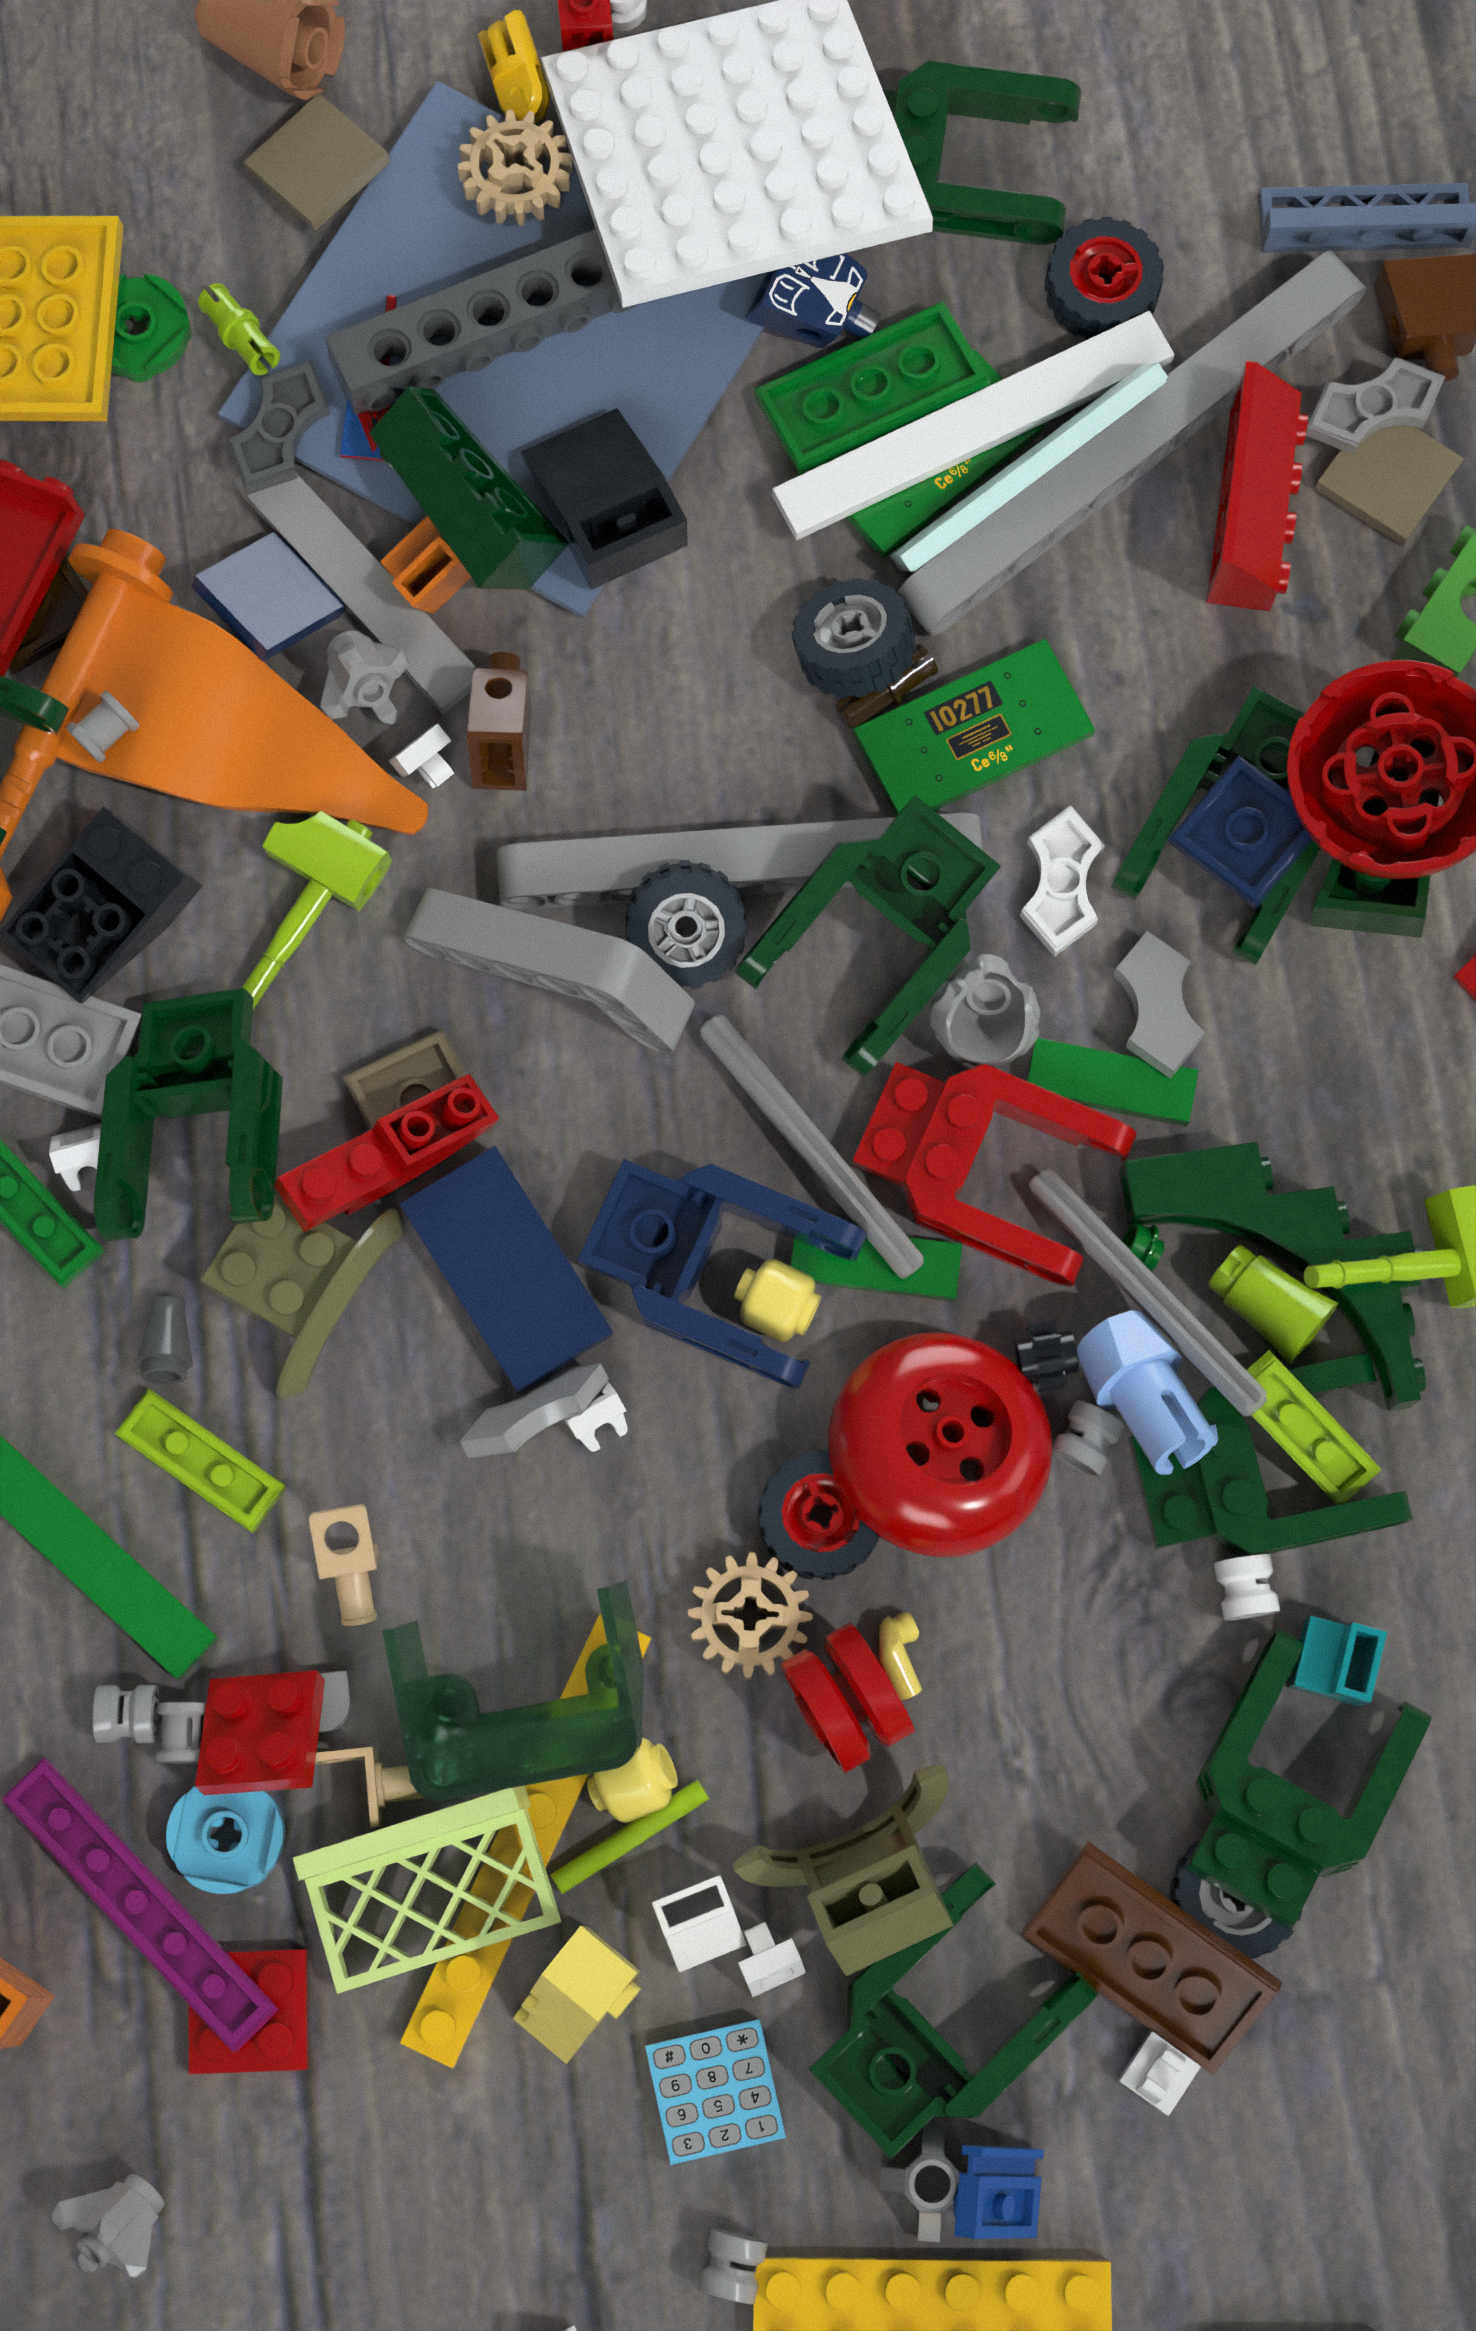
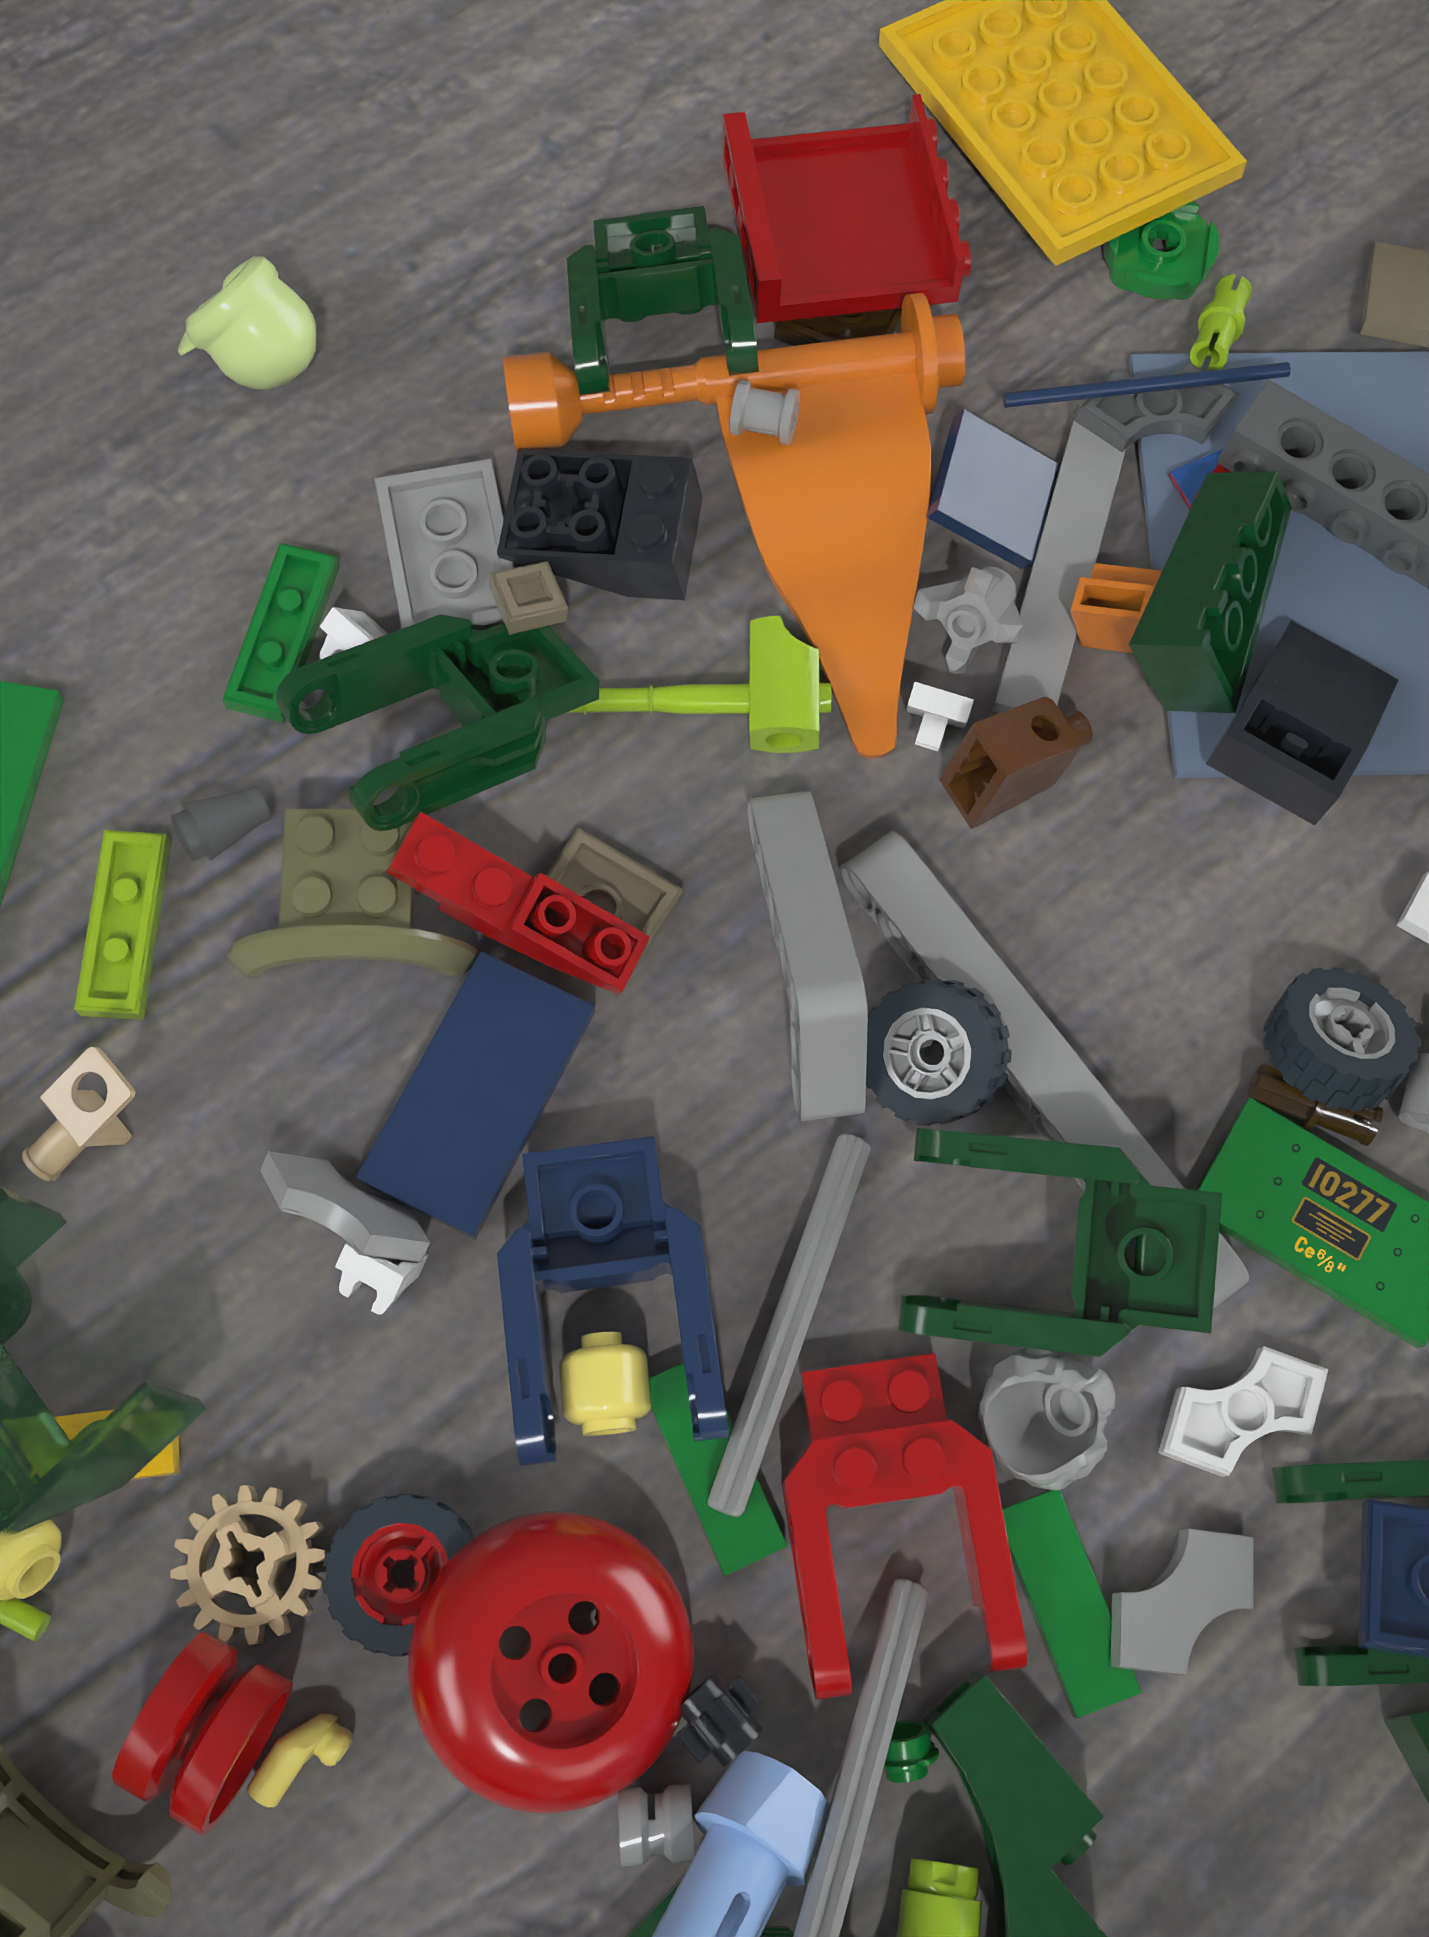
camera: 55 degrees right, 5 degrees down
none -> dark tan tile [489,561,568,635]
none -> dark blue axle [1003,362,1291,408]

